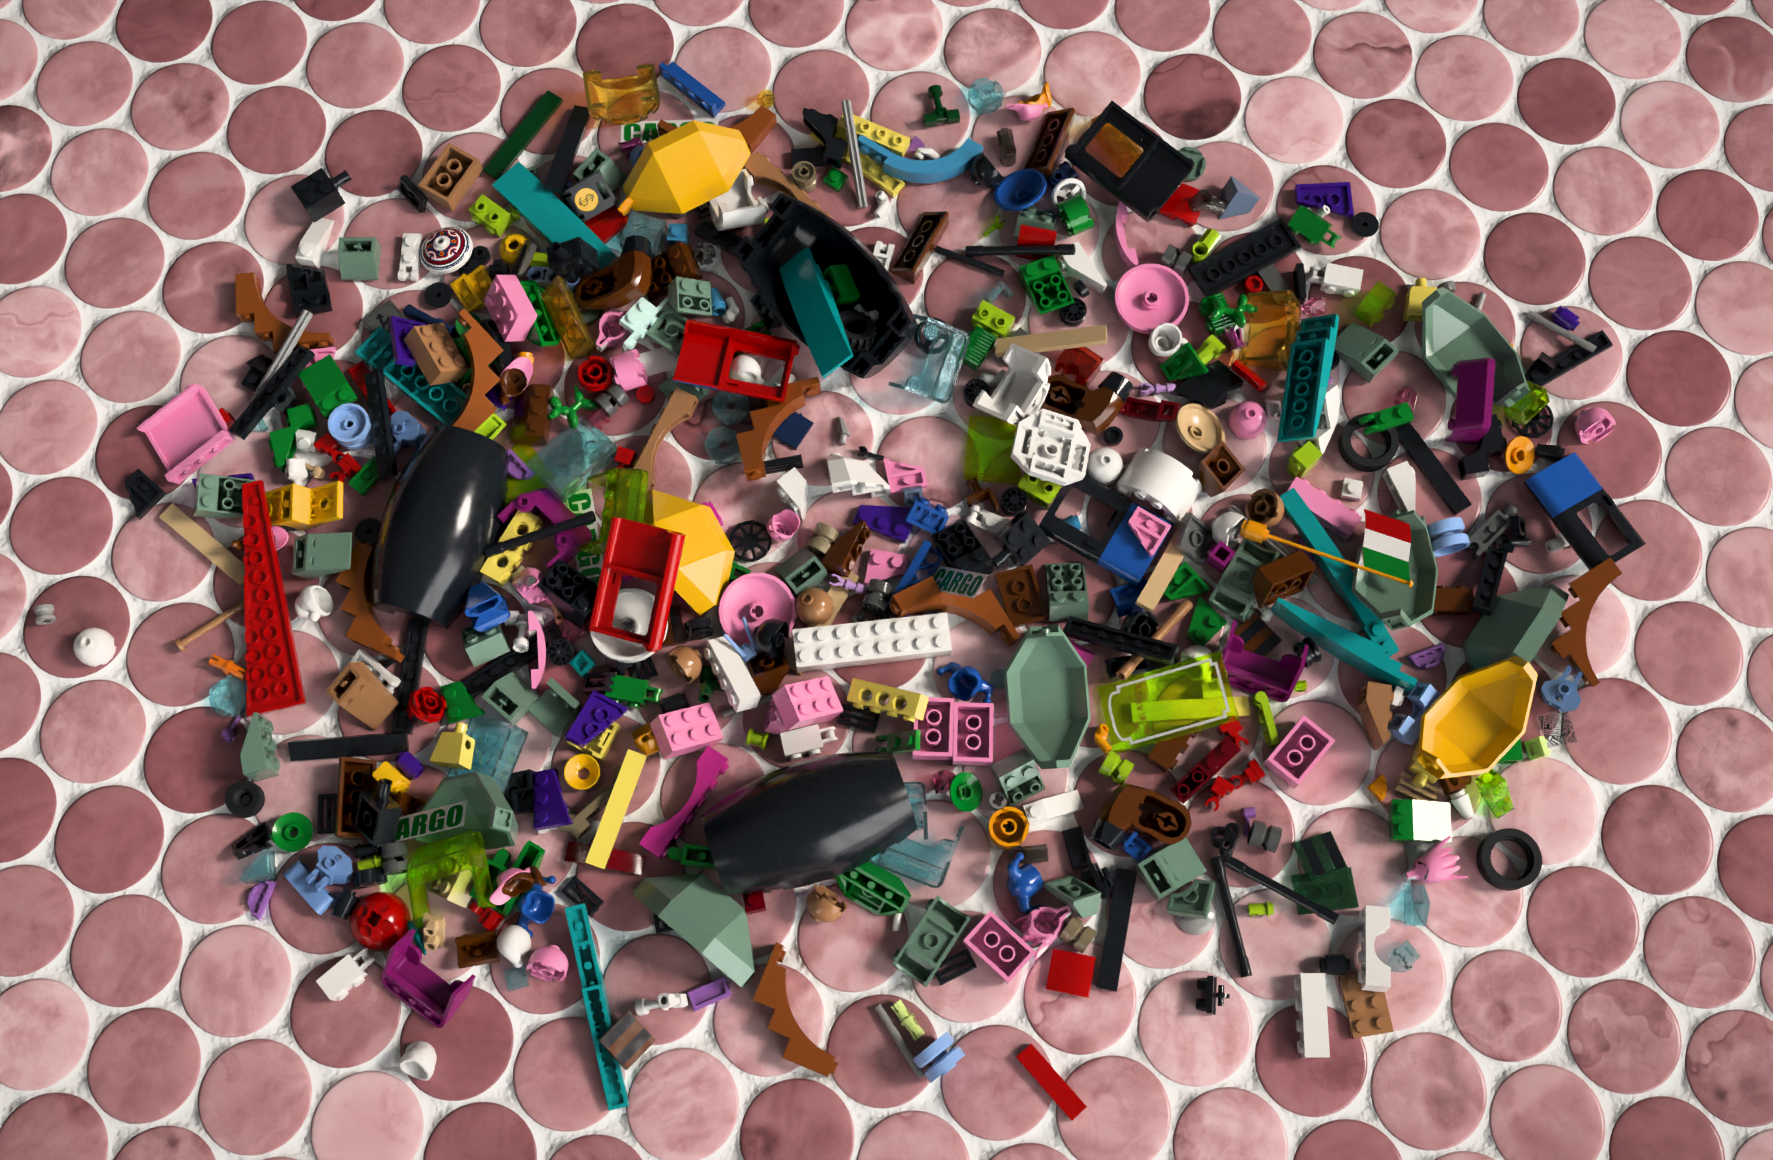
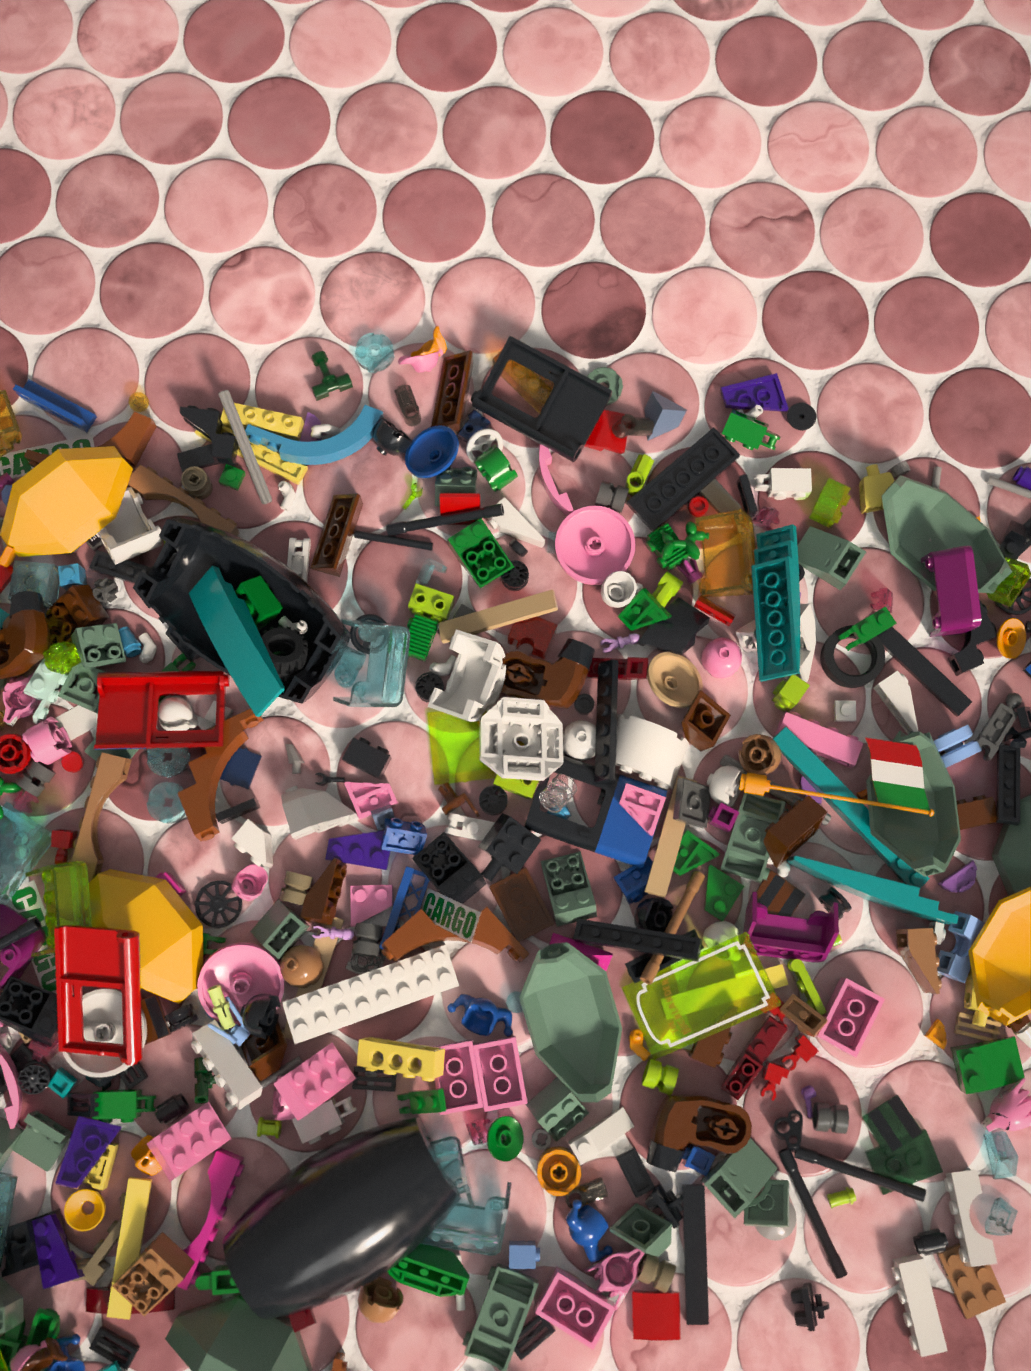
camera: 15 degrees left, 5 degrees up
medium nougat cylinder [665,645,702,685] -> none
none -> clear neon green brick [43,642,82,674]
none -> medium nougat slope [112,1232,195,1317]
none -> yellowish green pin [207,984,235,1030]
none -> clear light blue piece [334,646,366,688]
none -> black brick [342,737,392,780]
none -> medium blue brick [509,1241,540,1269]
none -> clear wheel [539,774,577,813]
none -> black plate [594,659,618,783]
none -> medium nougat slope [780,994,828,1037]

